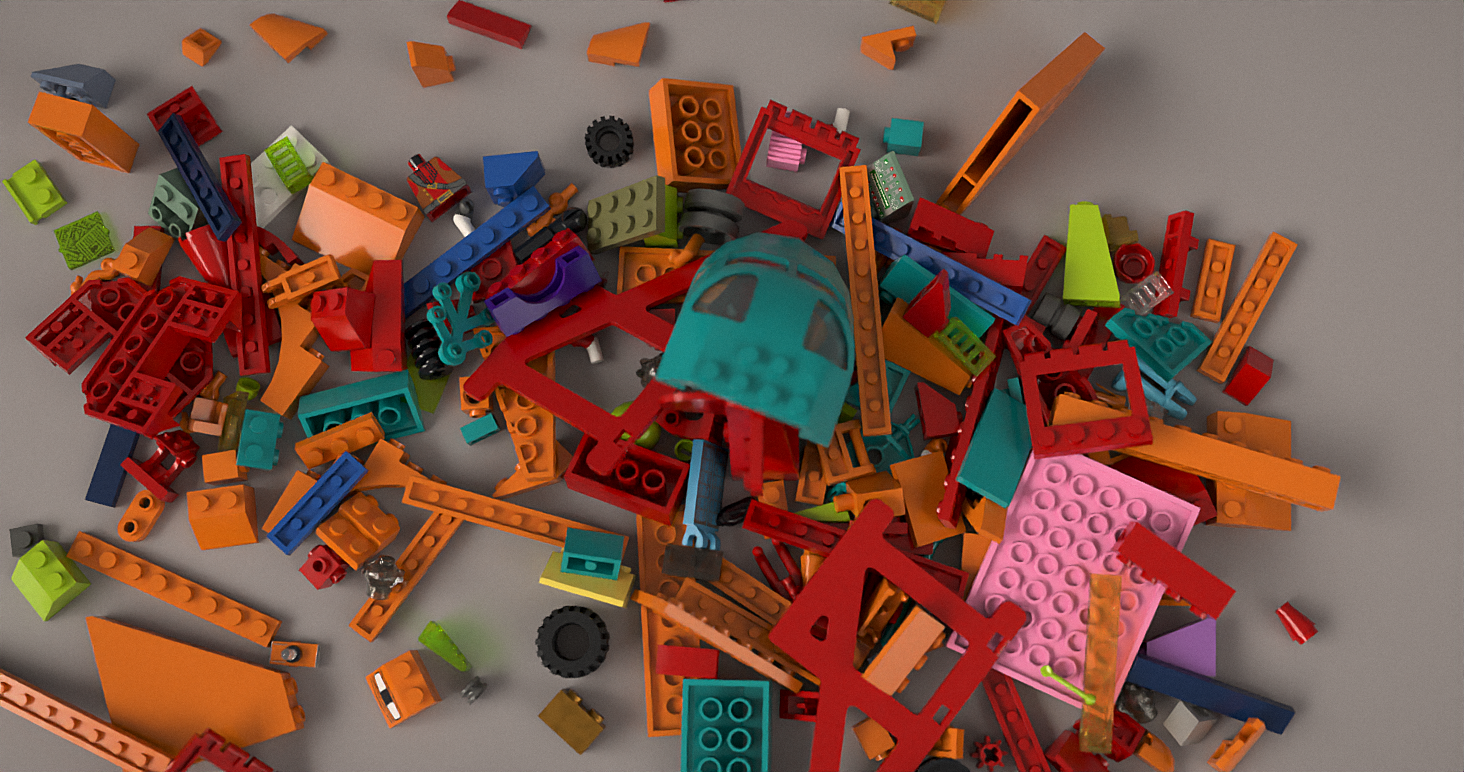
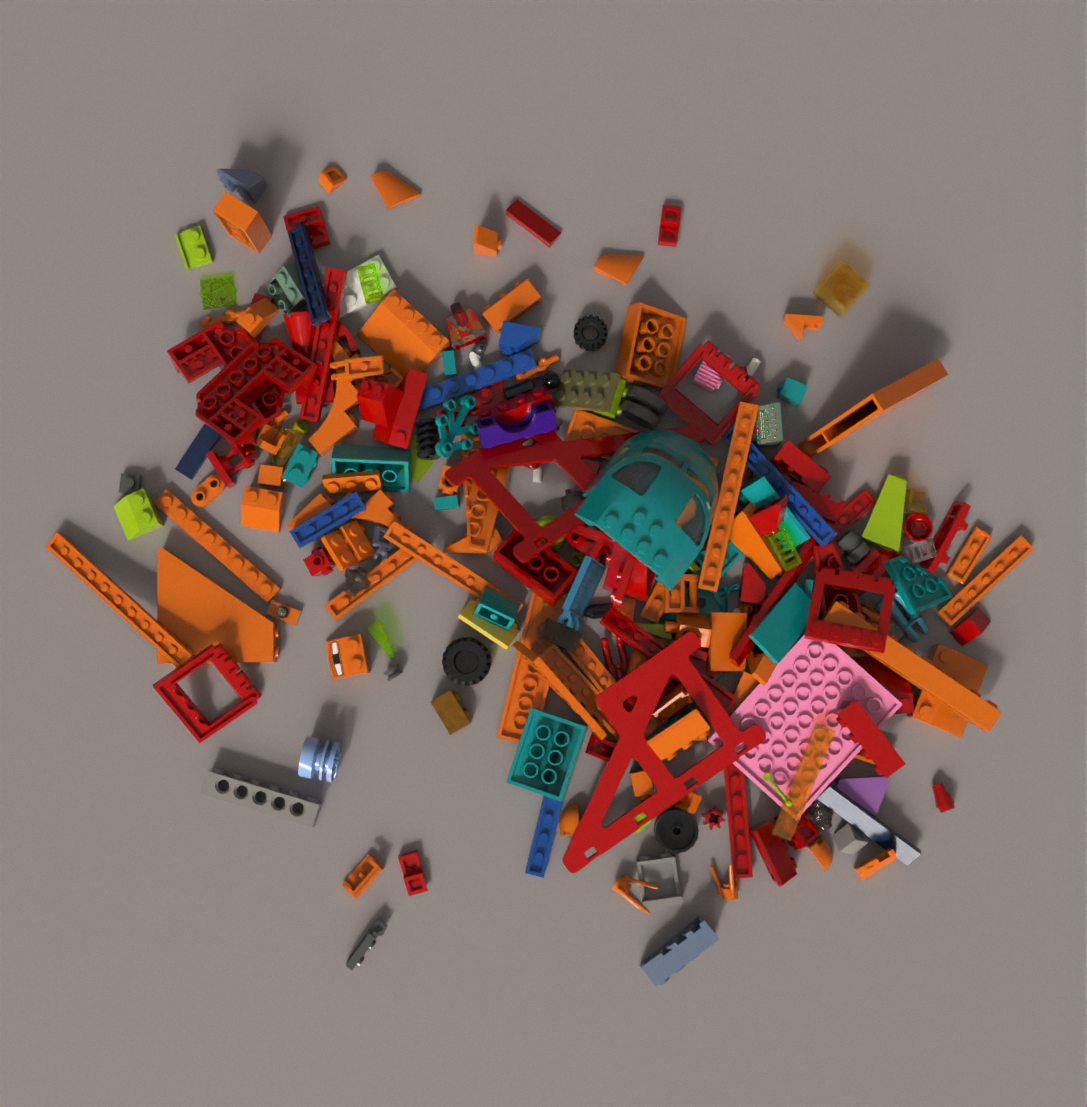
camera: 15 degrees right, 5 degrees up
red slope [656,645,720,679] -> none
orange arm [668,234,705,267] -> none
none -> sand blue plate [372,526,393,562]
none -> teal piece [442,350,457,377]
none -> orange brick [482,279,541,335]

